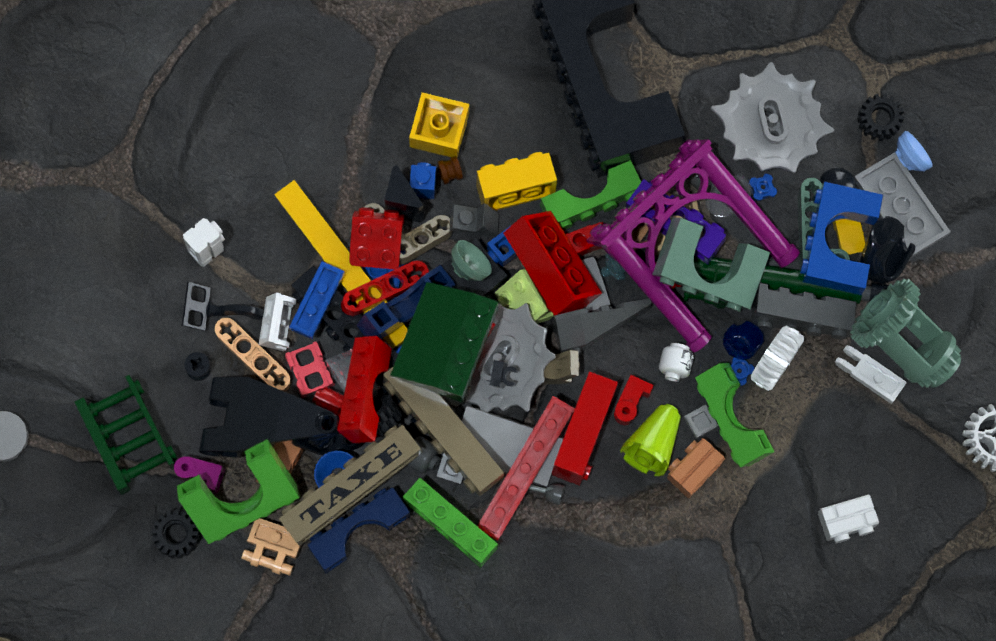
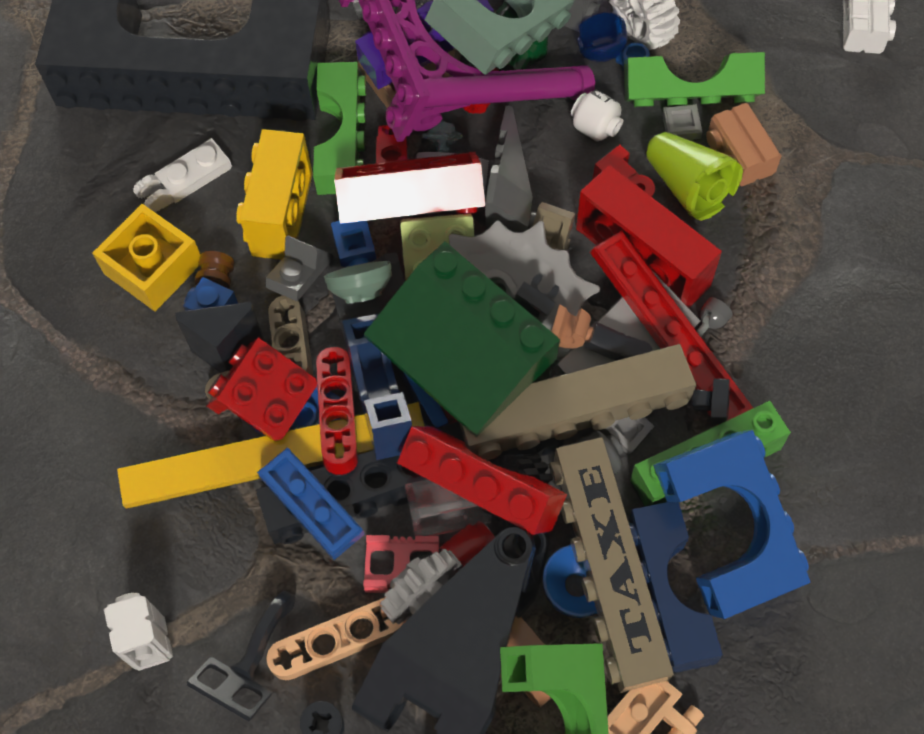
camera: 60 degrees left, 10 degrees down
white hinge [259,293,297,351] -> none
none -> white hinge [133,138,232,212]
none -> light grey gear [380,549,463,624]
none -> piece [551,304,653,361]
none -> blue arch [653,430,811,619]
none -> black tile [692,379,730,425]

